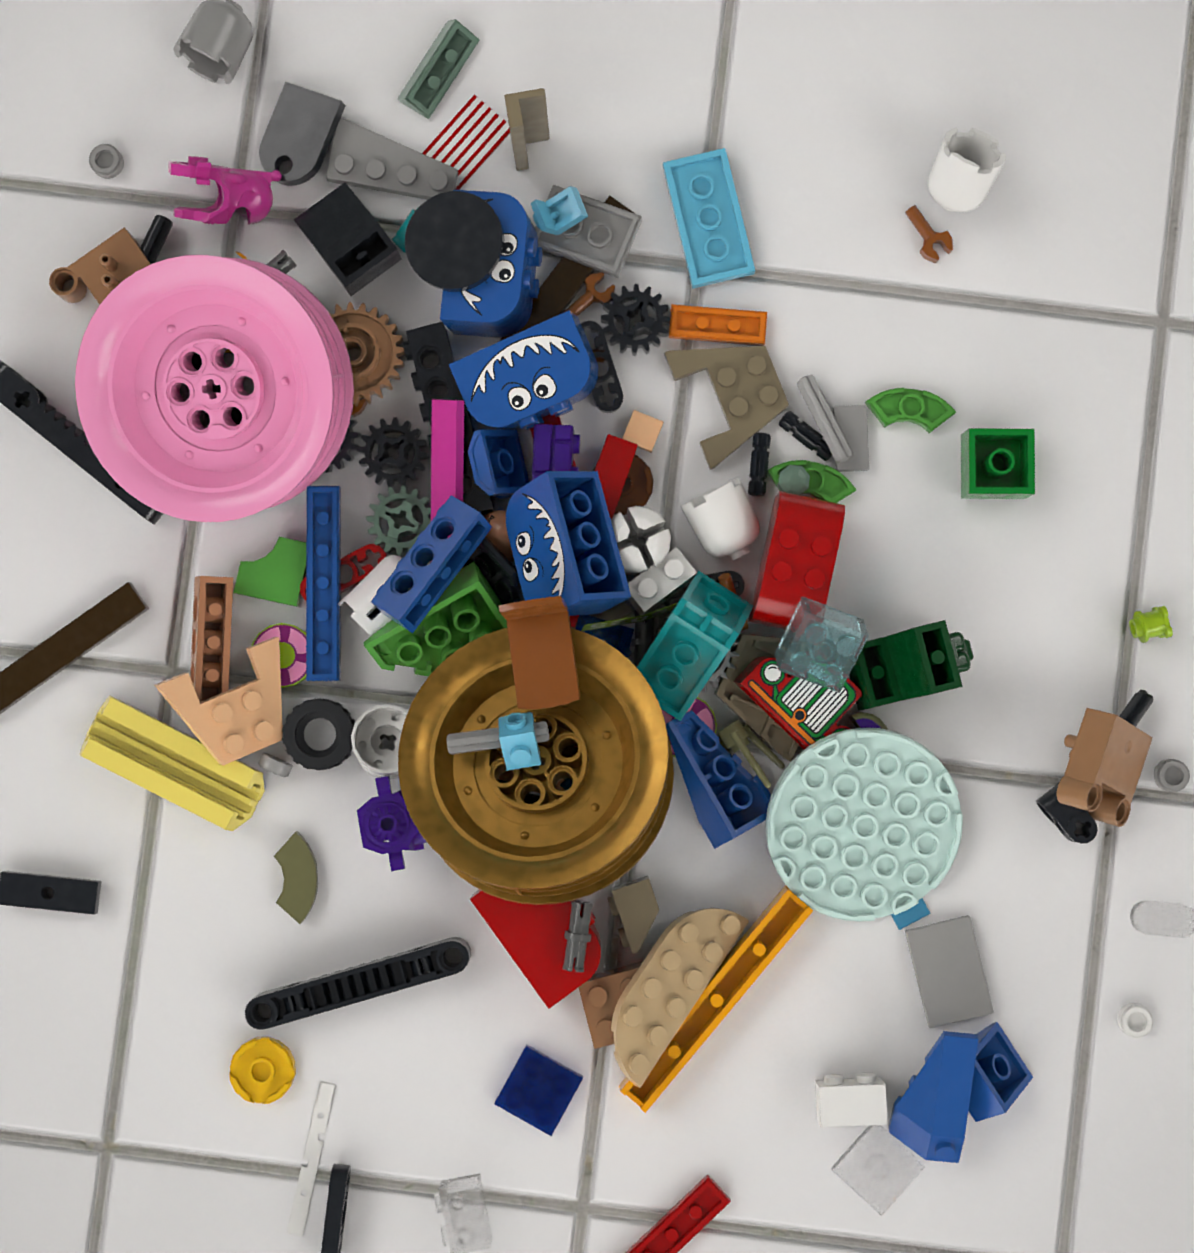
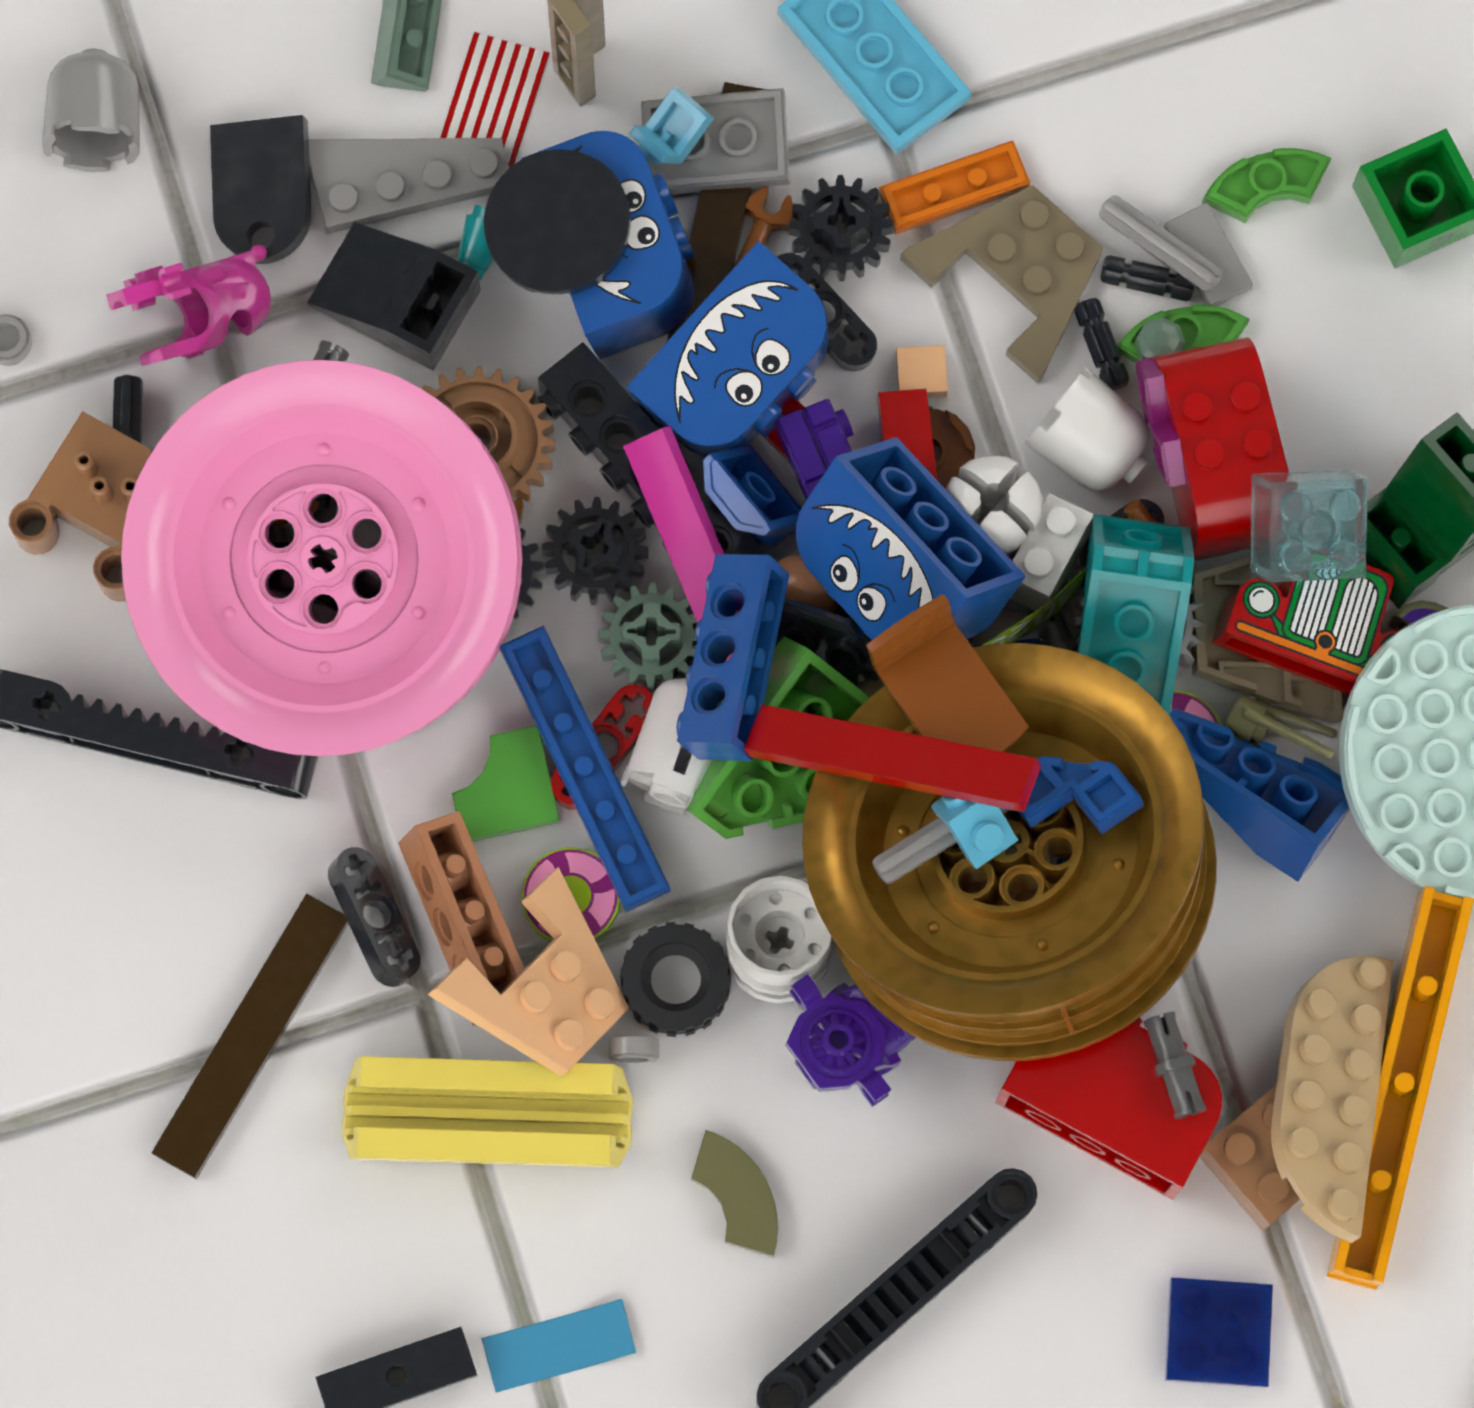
camera: 30 degrees left, 10 degrees down
dark tan slope [607,876,659,954] -> none
none -> black beam [328,847,421,987]
none -> dark azure sticker [482,1299,636,1393]
none -> red tile [744,705,1041,812]
none -> blue tile [1018,756,1144,834]
none -> magenta tile [1135,358,1187,487]

